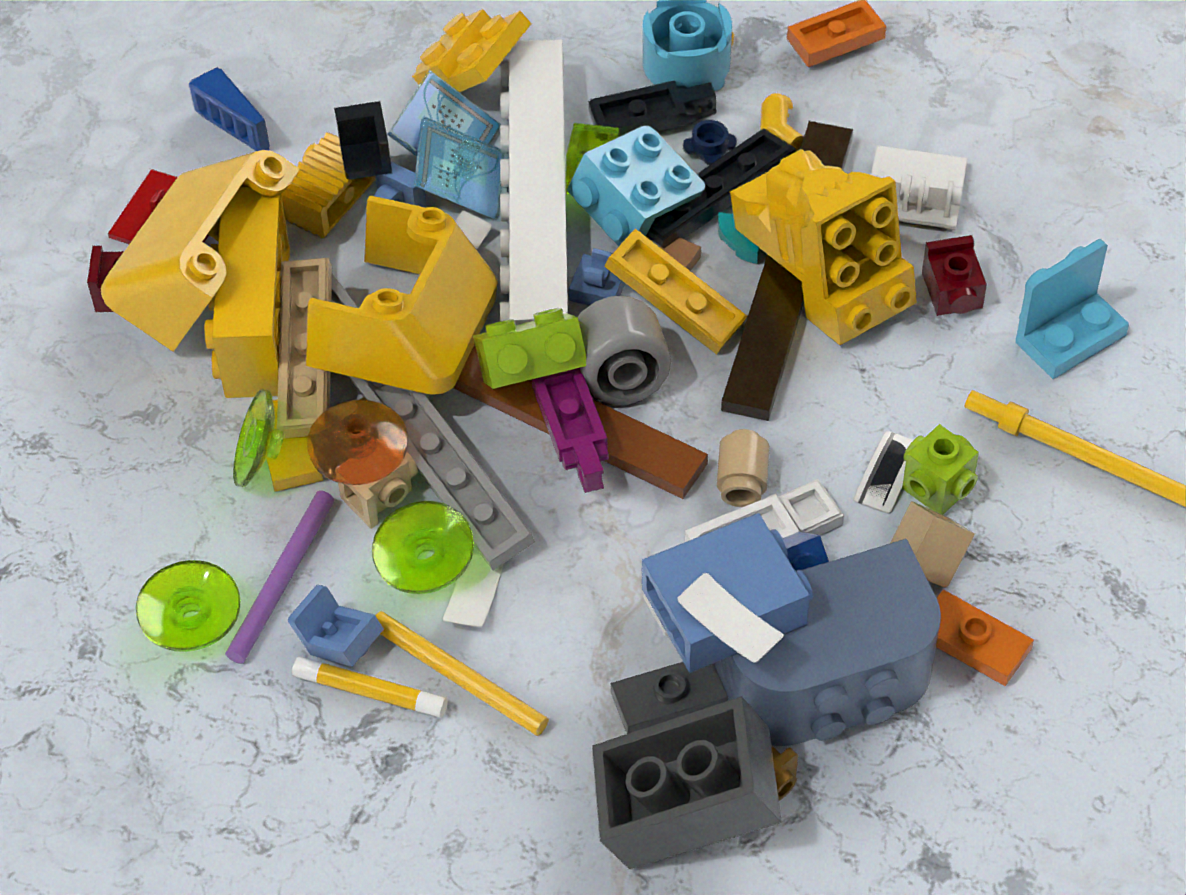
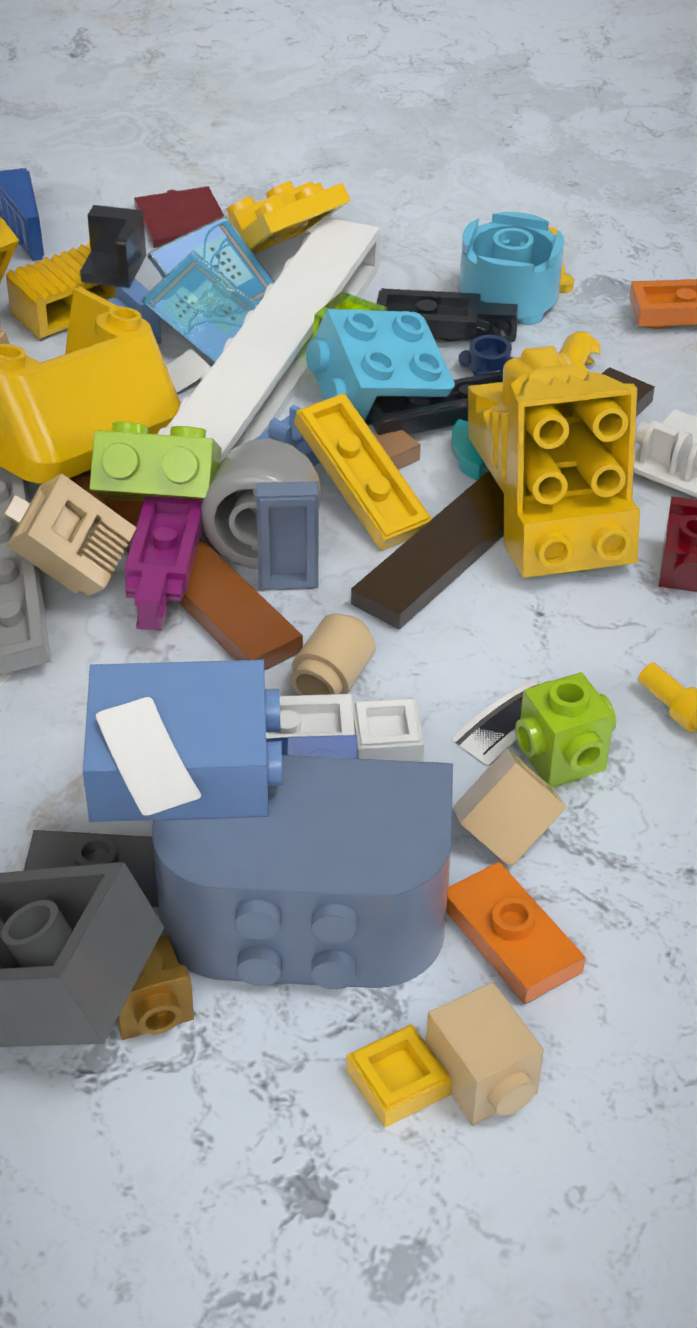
camera: 20 degrees right, 10 degrees down
none -> tan piece [3,473,136,596]
none -> dark red piece [134,186,225,248]
none -> sand blue tile [256,481,319,589]
none -> yellow tile [346,1024,452,1128]
none -> tan brick [426,982,544,1126]

